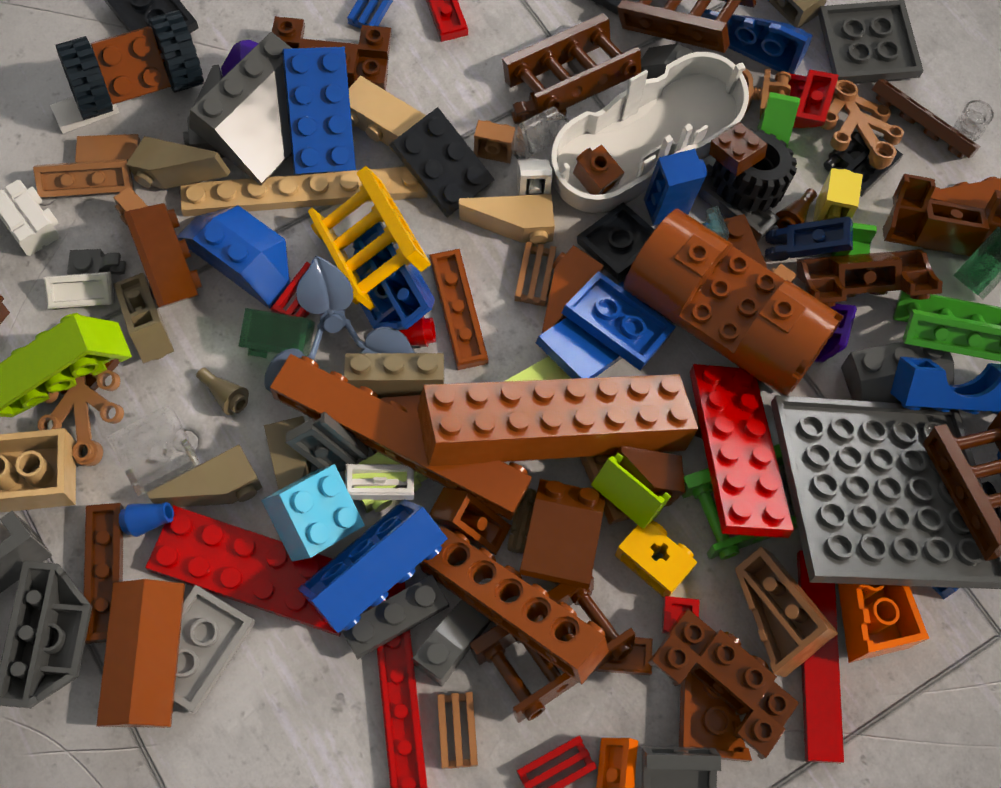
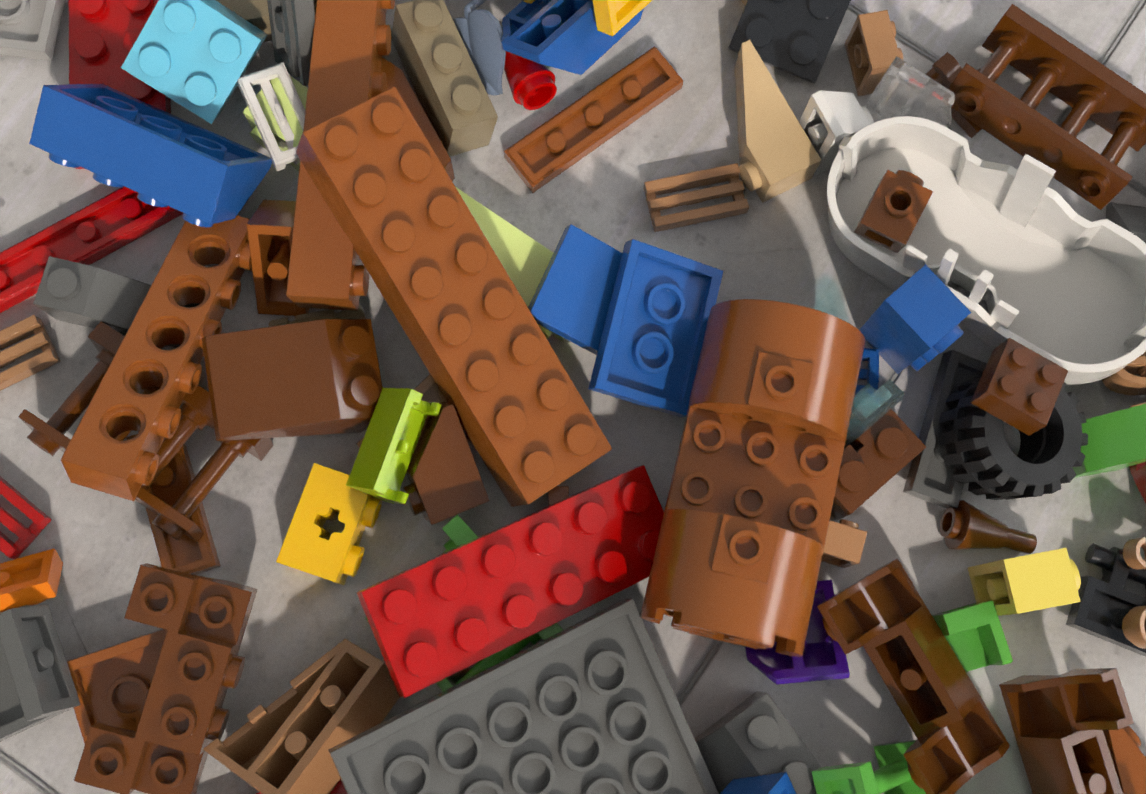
camera: 65 degrees right, 10 degrees up
dark grey plate [342,574,449,660] -> none
dark orange slope [542,245,604,333] -> none
black plate [577,202,655,281] -> none
red plate [661,596,700,634] -> none
dark blue hinge [765,216,853,262] -> none

